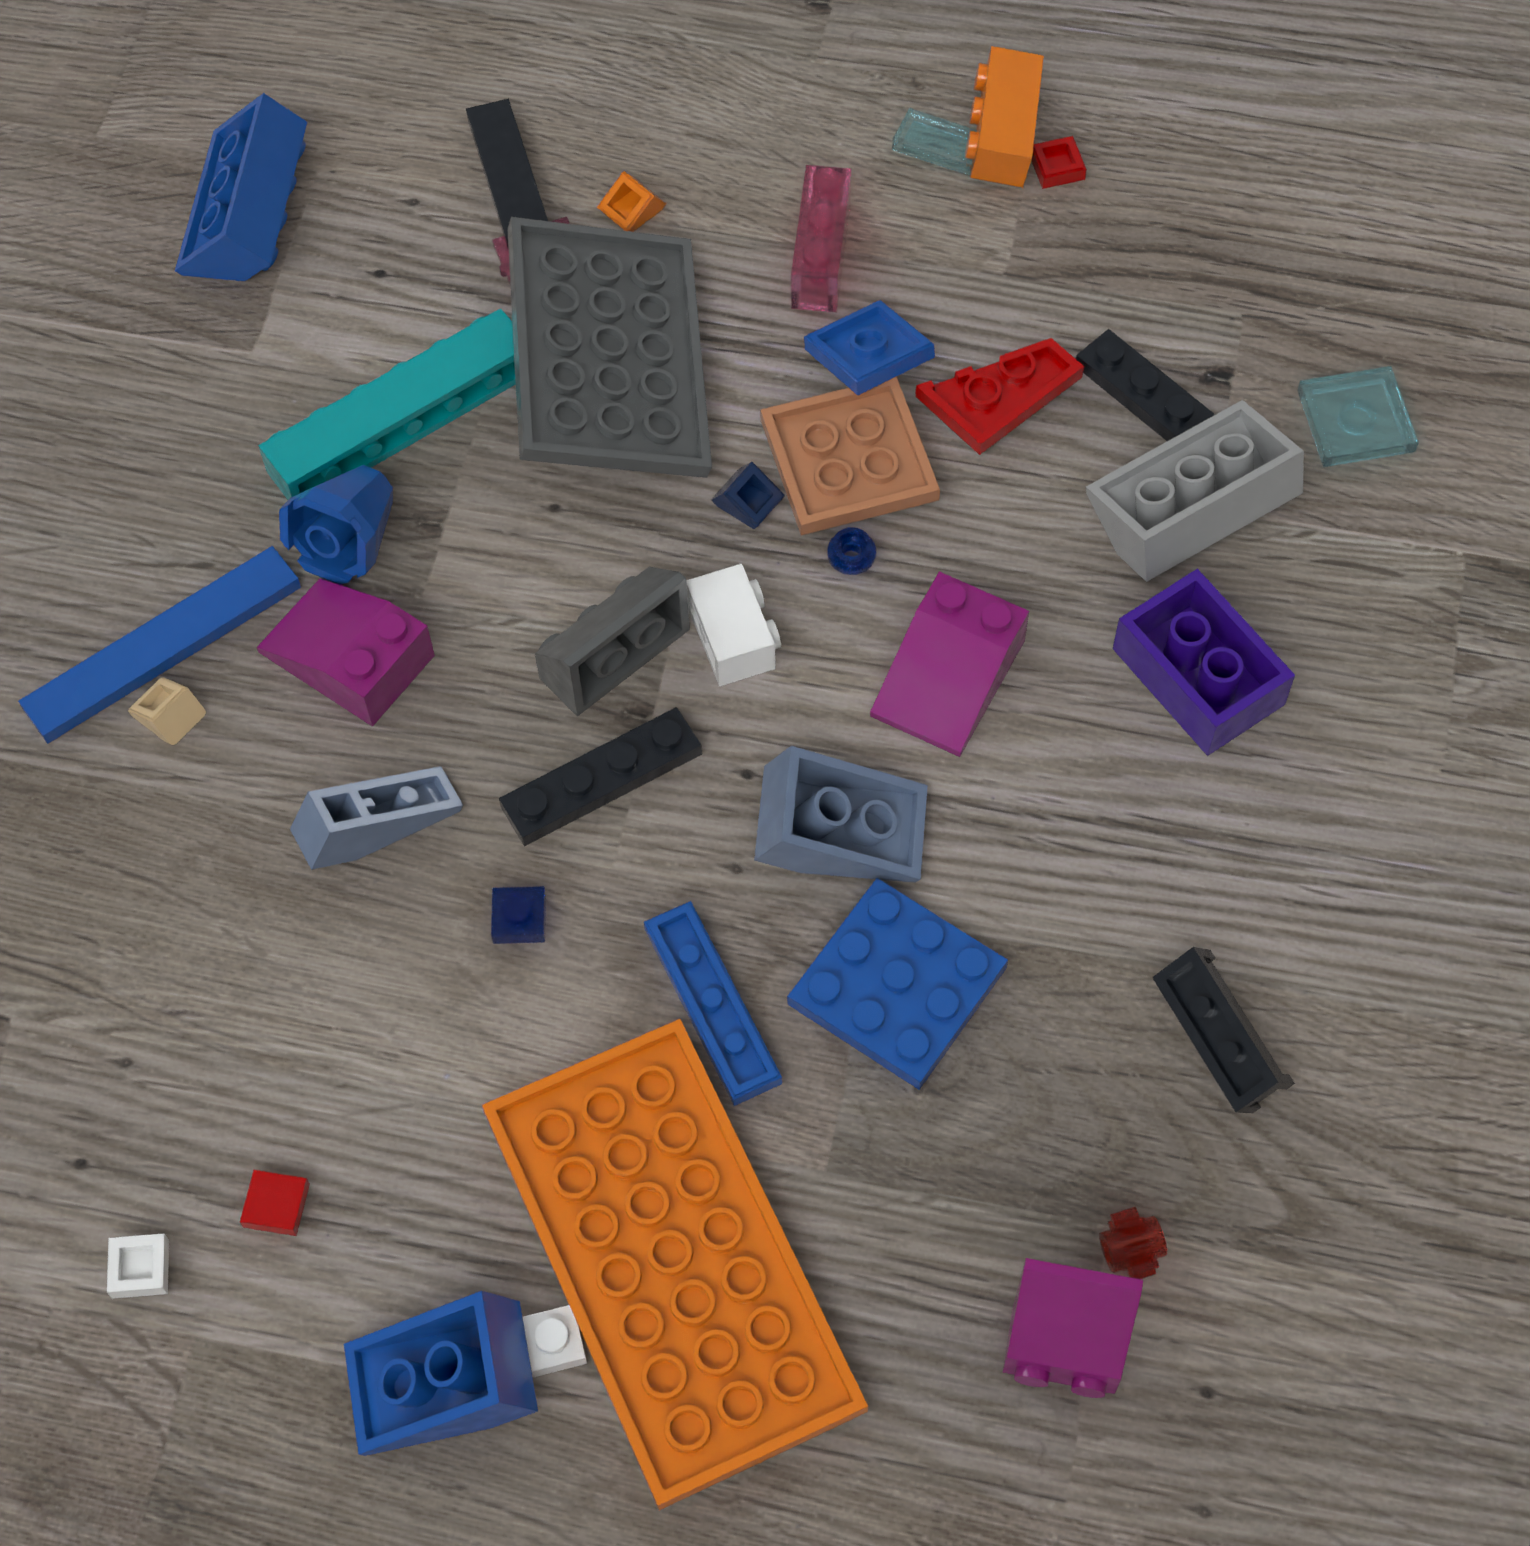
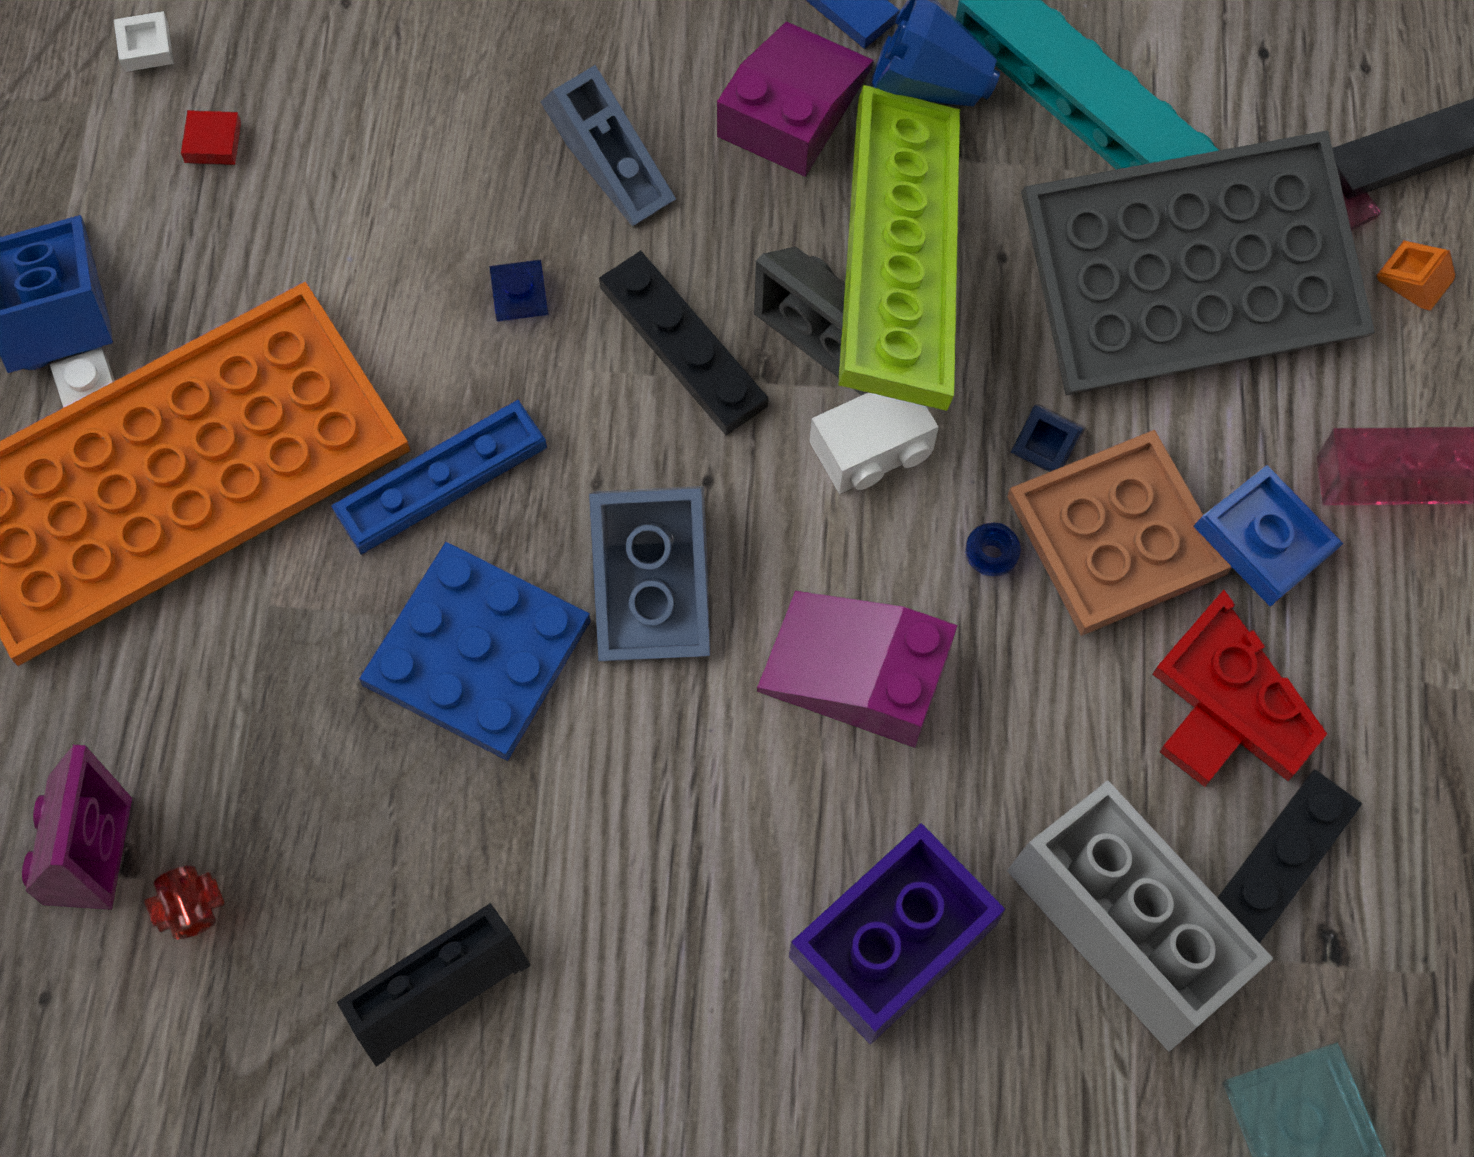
camera: 80 degrees right, 5 degrees up
none -> lime plate [838,85,960,411]
none -> red tile [1160,705,1242,787]

